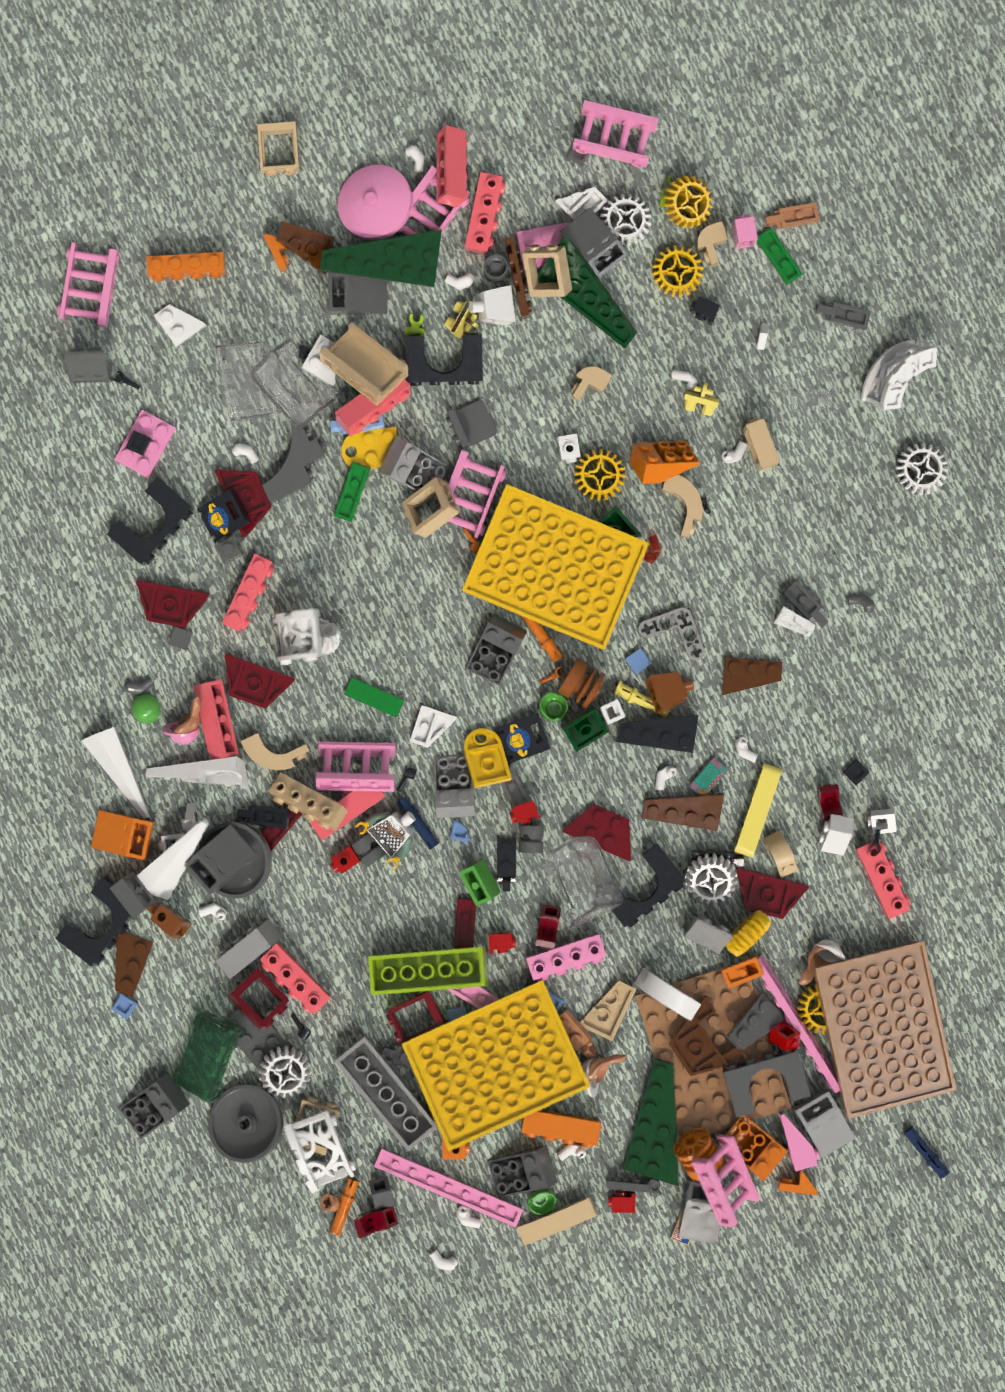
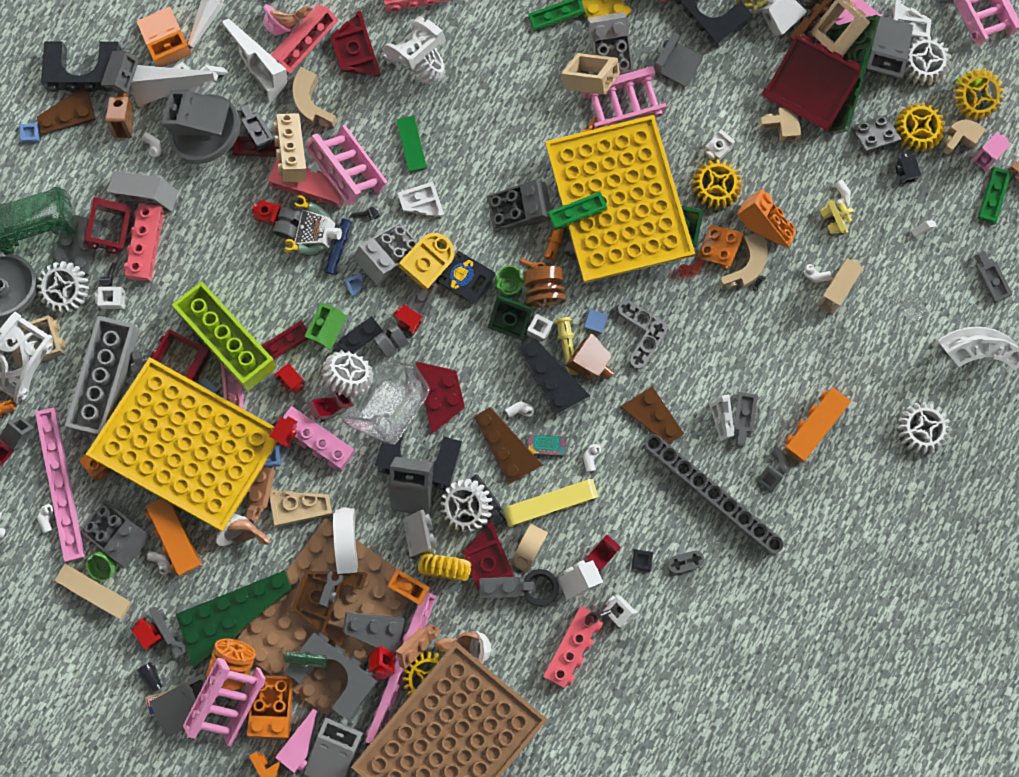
camera: 60 degrees right, 10 degrees down
none -> white brick [95,287,125,309]
none -> black cone [137,662,163,693]
none -> red brick [269,416,298,448]
none -> clear green pin [284,651,327,668]
none -> dark grey plate [319,572,343,607]
none -> white gear [321,350,374,398]
none -> dark grey slope [389,457,434,515]
none -> nougat hinge [396,624,440,669]
none -> dark grey hinge [480,577,535,599]
none -> black tyre [524,569,559,607]
none -> green tile [547,192,608,231]
none -> dark grey beam [644,435,784,555]
none -> dark grey beam [667,551,704,574]
none -> orange hinge [697,225,745,270]
none -> dark grey tile [756,464,784,492]
none -> dark red panel [761,34,862,131]
none -> orange brick [783,387,851,464]
none -> dark grey hinge [852,115,902,155]

